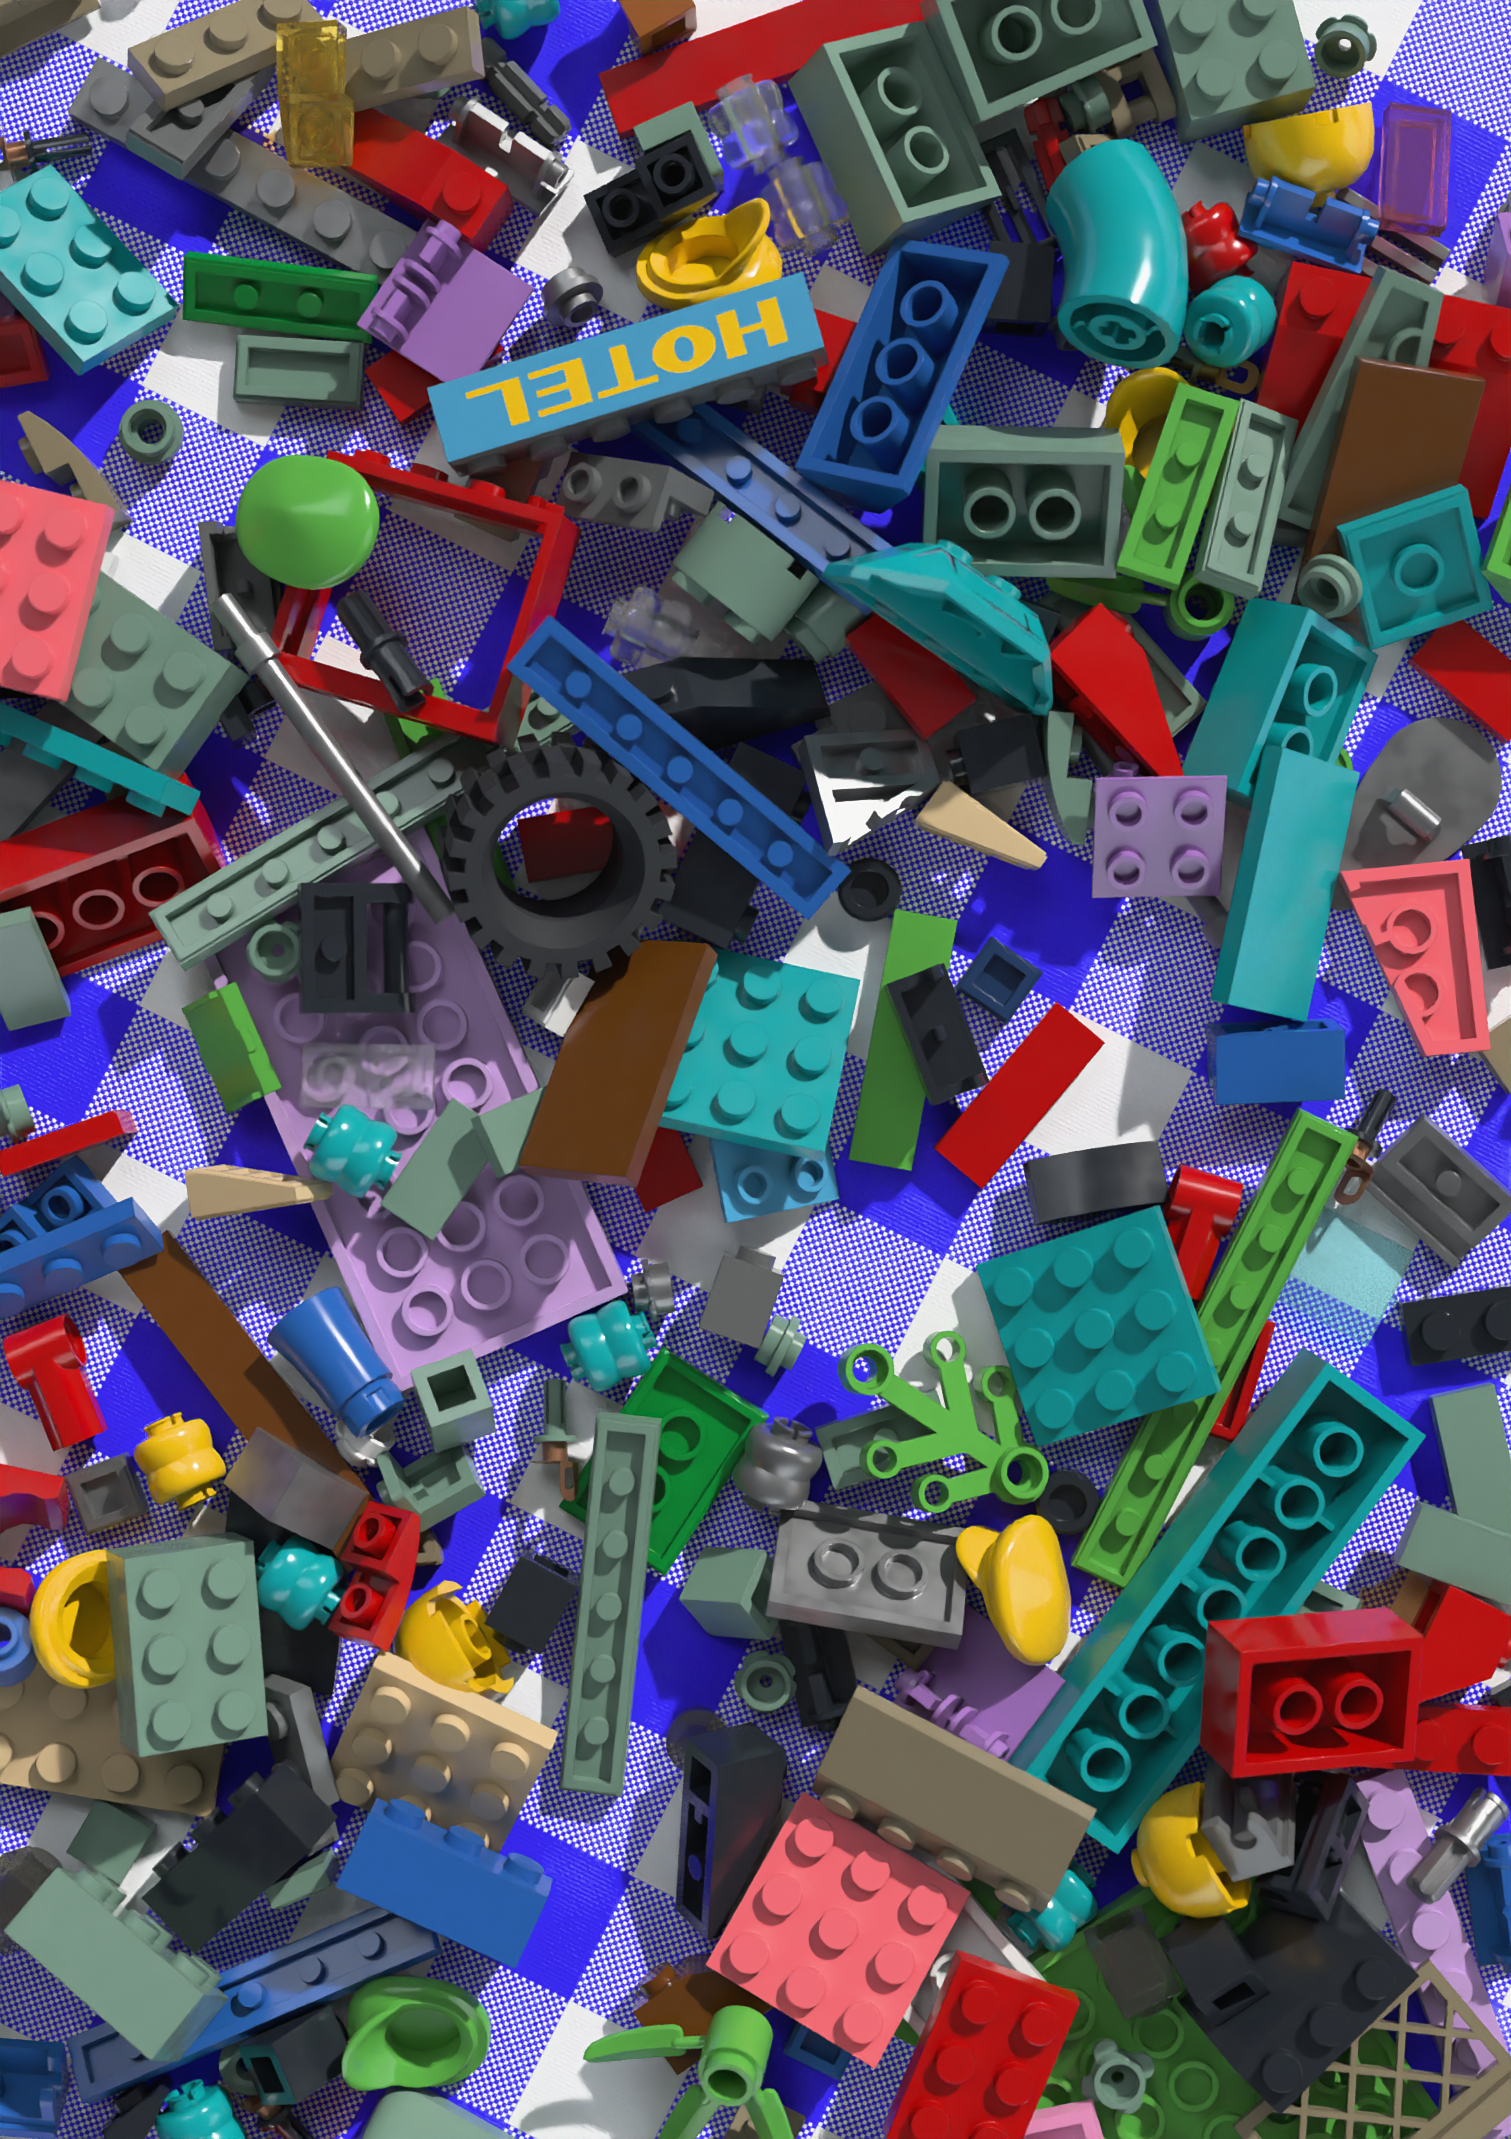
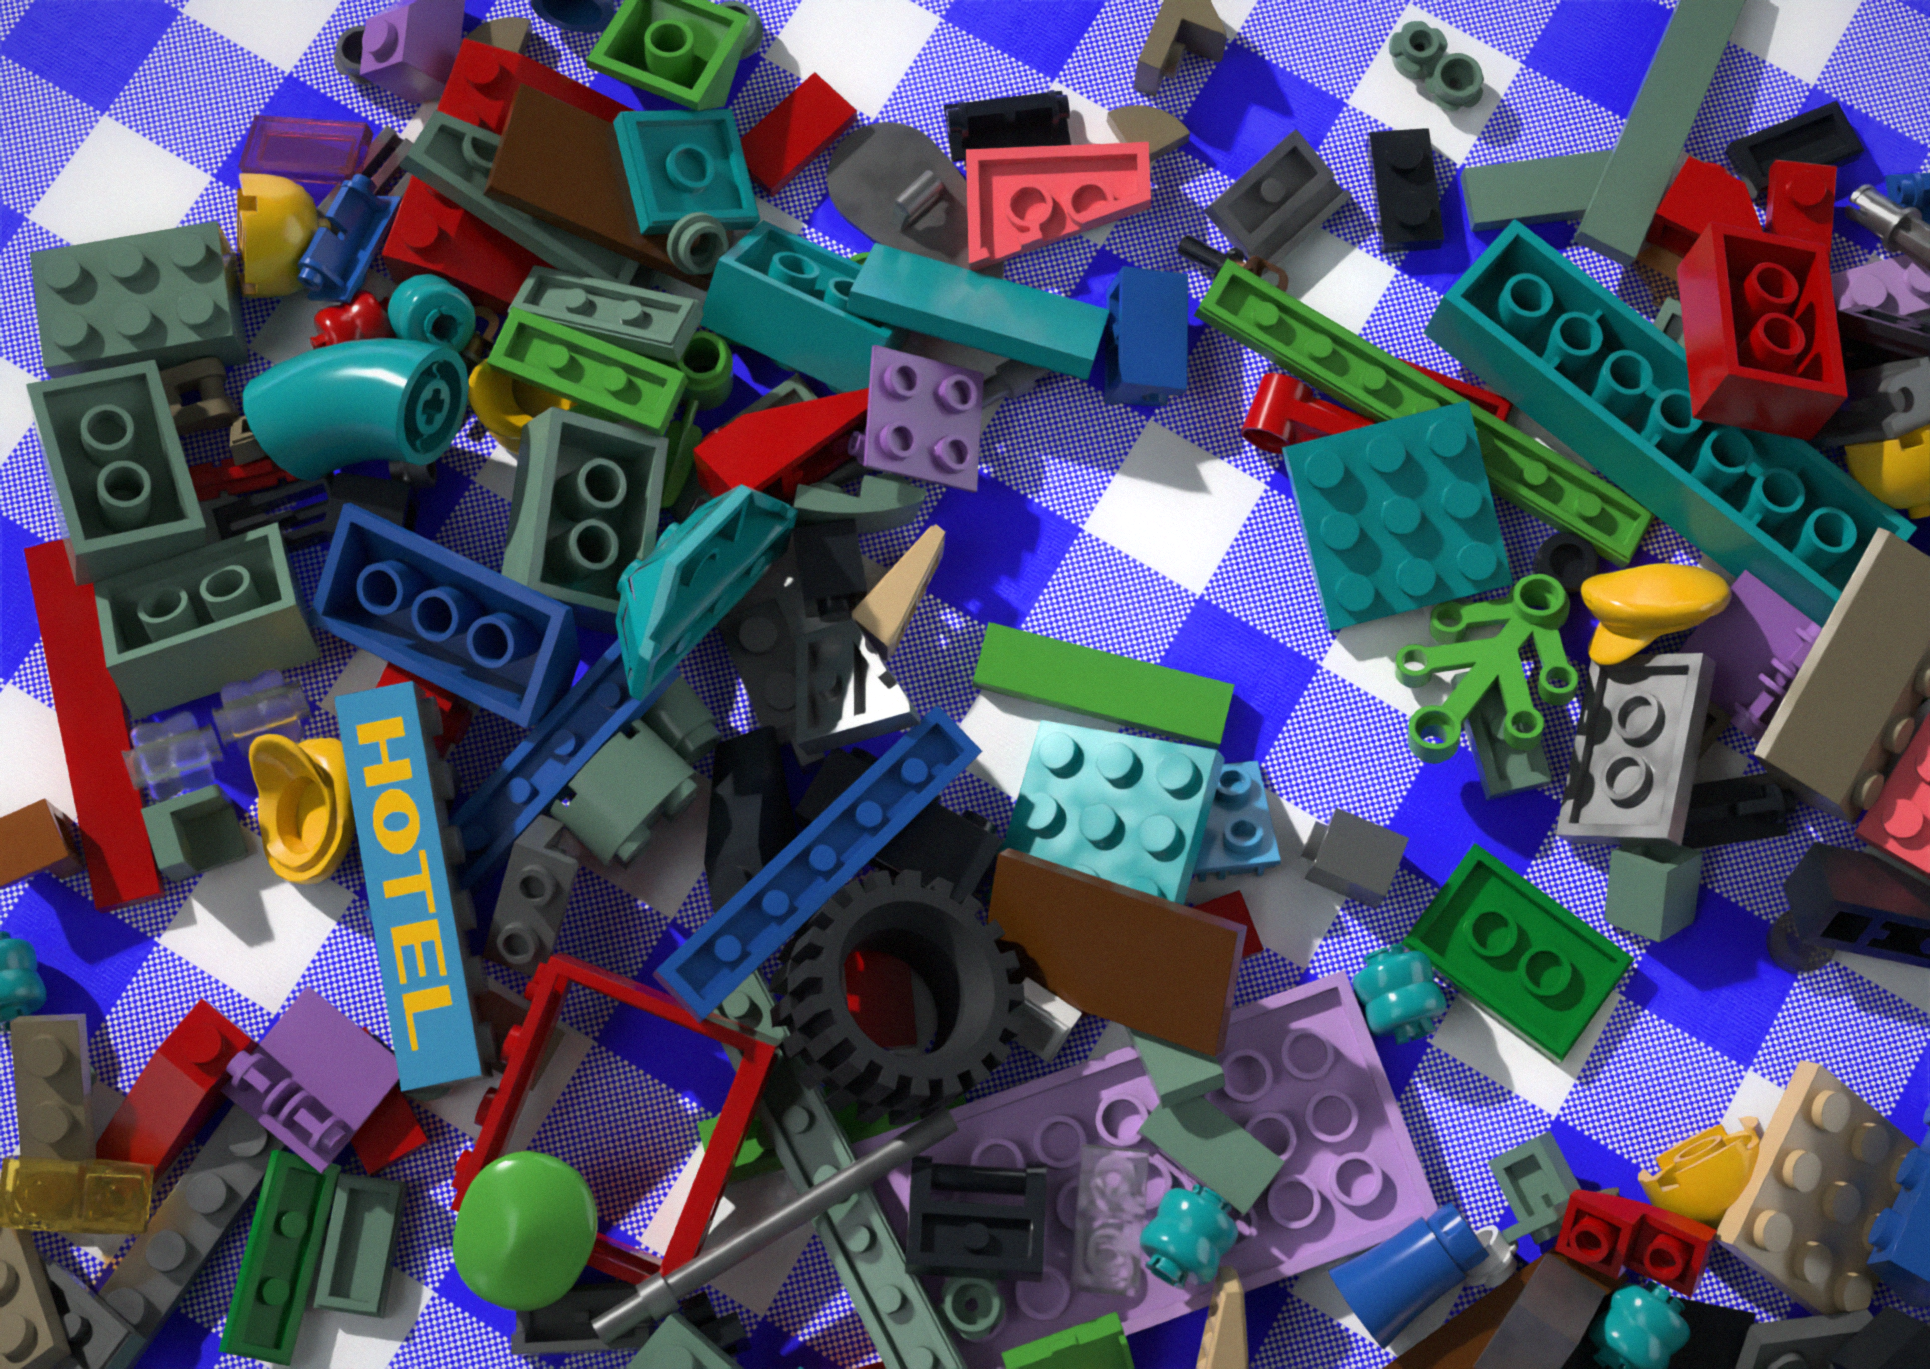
camera: 85 degrees left, 15 degrees down
black axle [336,590,434,712] -> none
brick [410,1349,496,1454] -> none
flat silver hinge [436,95,575,217] -> none
dark grey axle [481,37,571,149] -> none
black brick [484,1546,580,1654] -> none
piece [530,1379,584,1501] -> none
flat silver plate [541,267,603,327] -> none
sand green tile [559,1411,662,1797] -> none
black slope [583,132,719,258] -> none
clear piece [602,586,700,668] -> none
flat silver plate [631,1259,675,1322] -> none
flat silver piece [733,1416,822,1516] -> none
sand green plate [734,1650,797,1713] -> none
sand green plate [753,1314,807,1377] -> none
black tile [837,858,901,923] -> none
red tile [845,614,976,741] -> none
black hinge [884,963,990,1106] -> none
red tile [933,1002,1105,1189] -> none
dark blue tile [954,936,1043,1025] -> none
black slope [1022,1140,1170,1226] -> none
sand green plate [1059,74,1113,134] -> none
clear light blue piece [1277,1206,1415,1346] -> none
sand green plate [1314,14,1377,78] -> none

